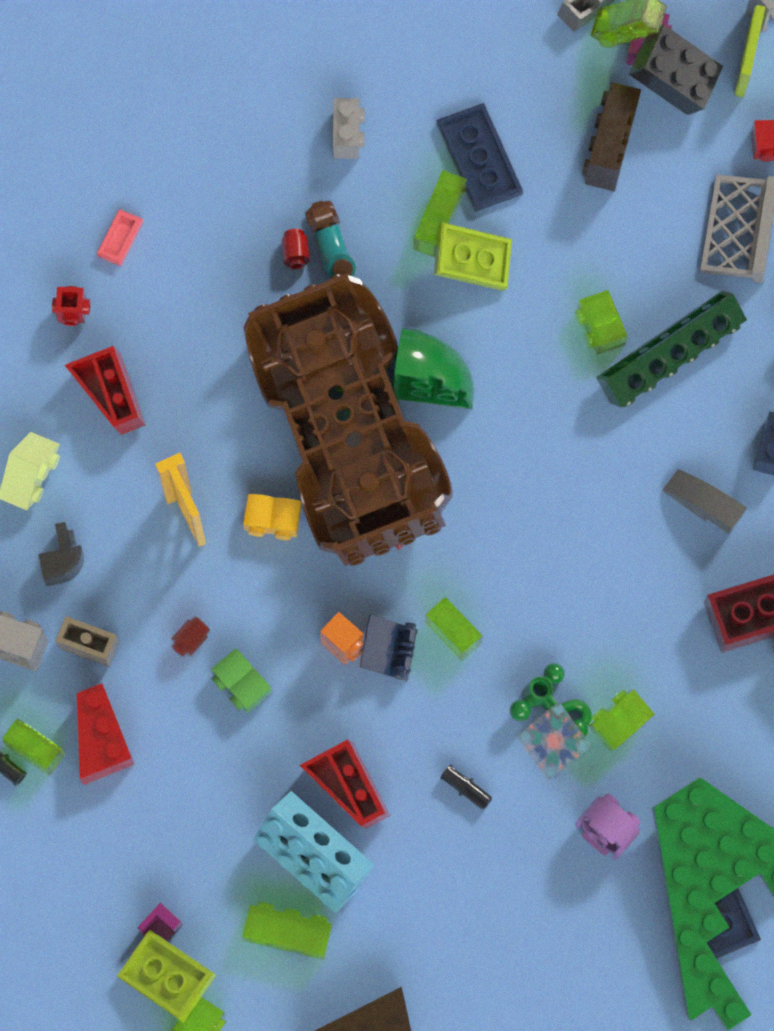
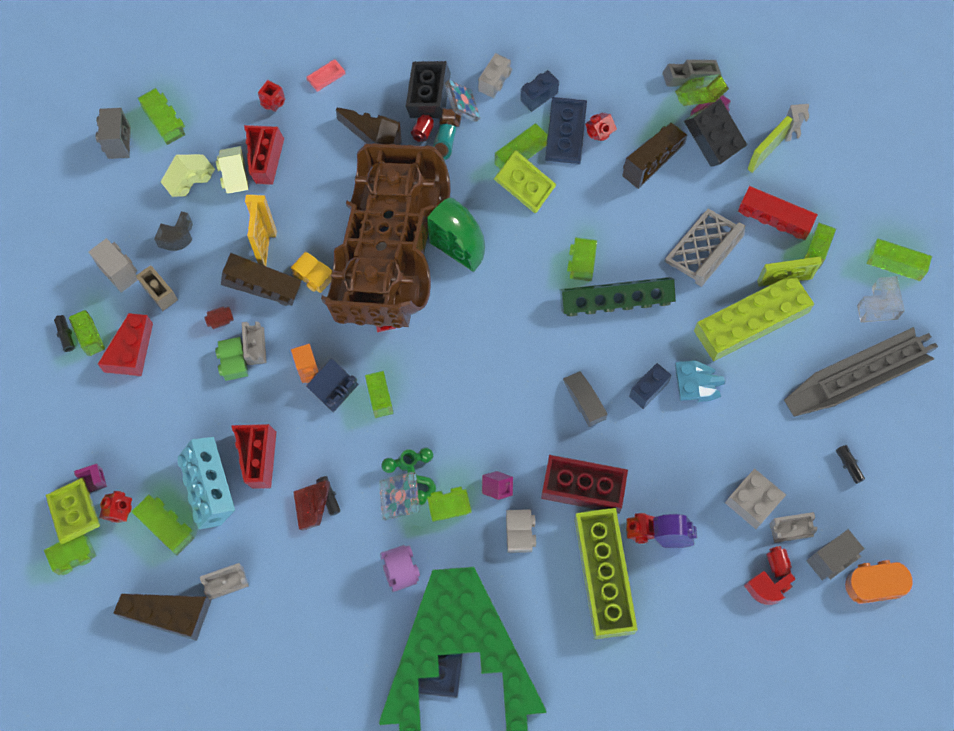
camera: 30 degrees right, 5 degrees down
none -> red brick [99,491,132,523]
none -> light grey hinge [200,563,249,600]
none -> yellowish green brick [216,146,249,194]
none -> dark brown wedge [221,253,302,306]
none -> light grey hinge [242,322,267,365]
none -> clear red wing [293,480,330,531]
none -> dark brown wedge [336,107,402,145]
none -> black brick [406,61,451,118]
none -> clear tile [445,80,481,122]
none -> magenta panel [482,471,513,500]
none -> light grey brick [506,510,536,553]
none -> dark blue brick [520,70,559,112]
none -> red brick [585,112,617,141]

